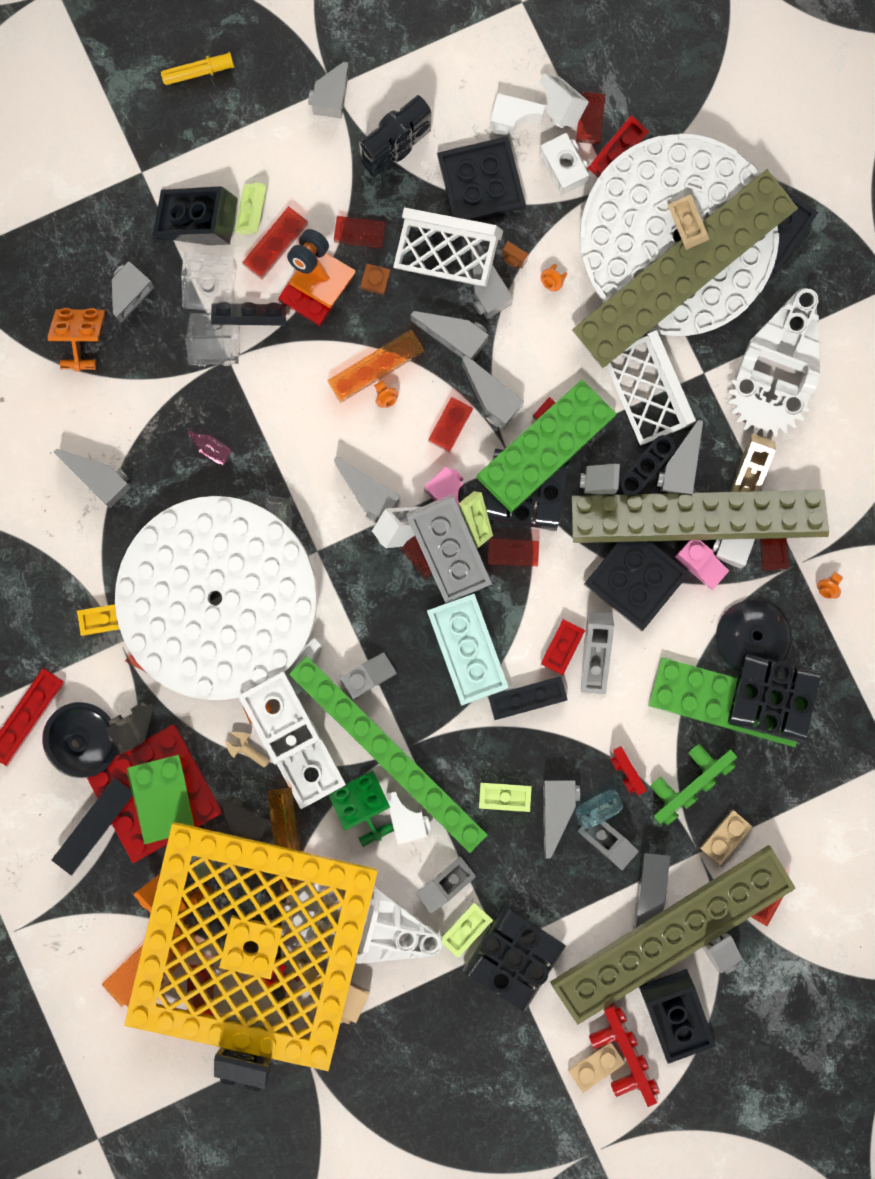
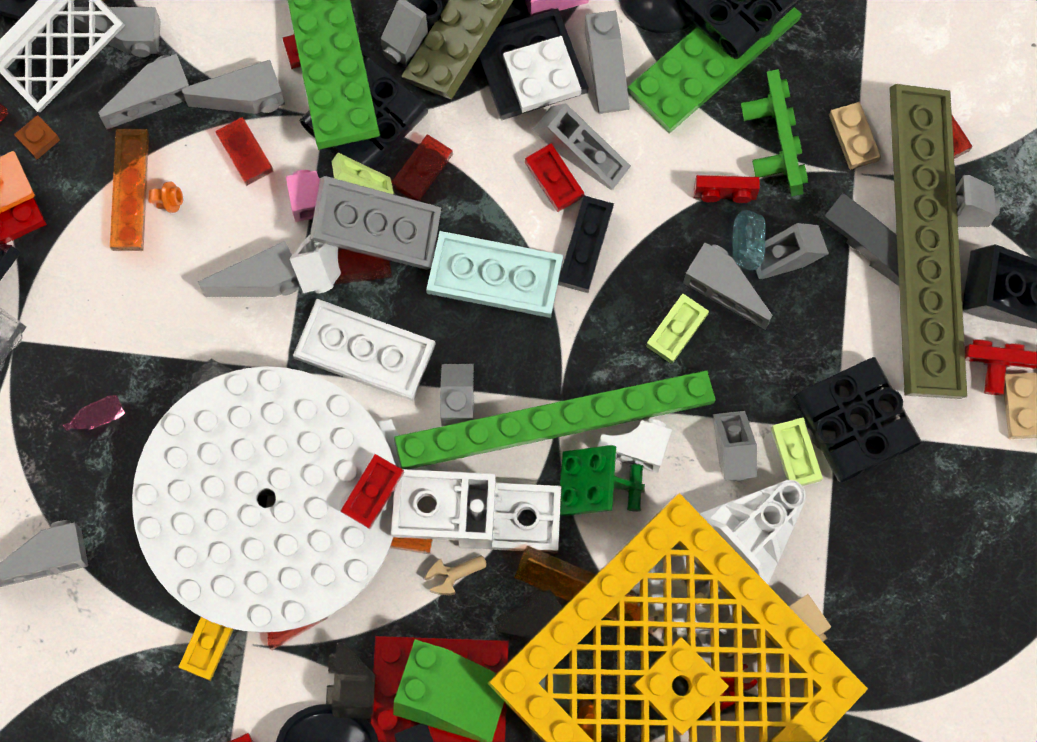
camera: 55 degrees left, 10 degrees down
none -> white tile [293,299,436,402]
none -> red plate [340,454,405,529]
none -> white plate [503,36,581,113]
none -> light grey slope [584,10,629,114]

